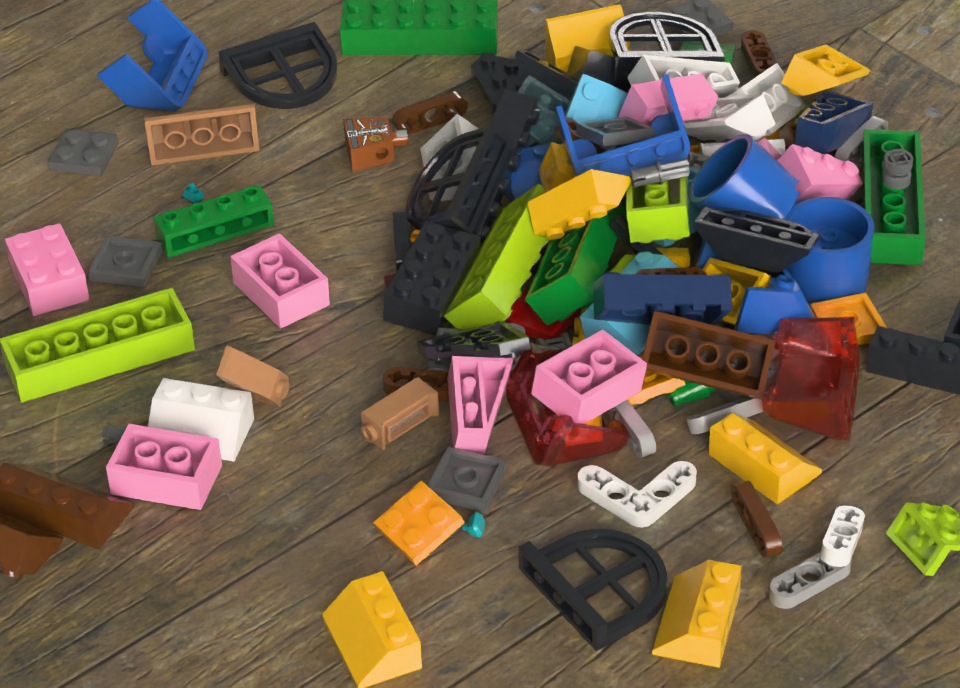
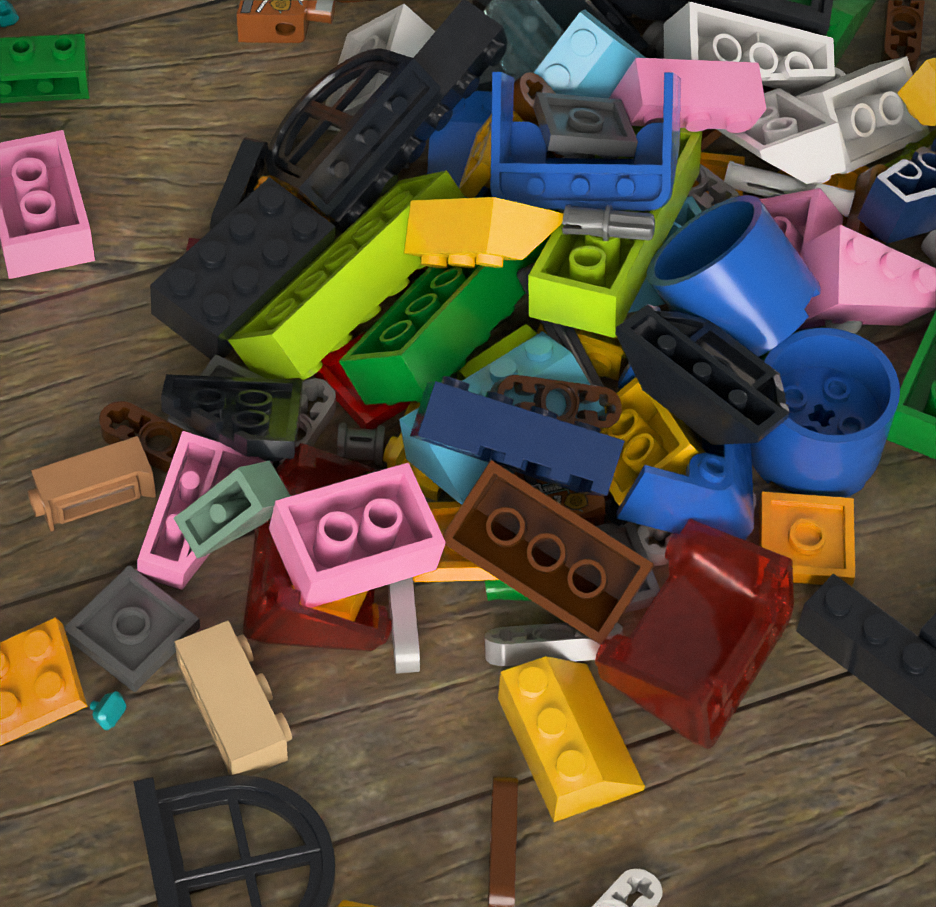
camera: 15 degrees right, 15 degrees up
white beam [578,461,697,528] -> none
none -> sand green slope [173,461,290,559]
none -> tan brick [175,620,292,776]

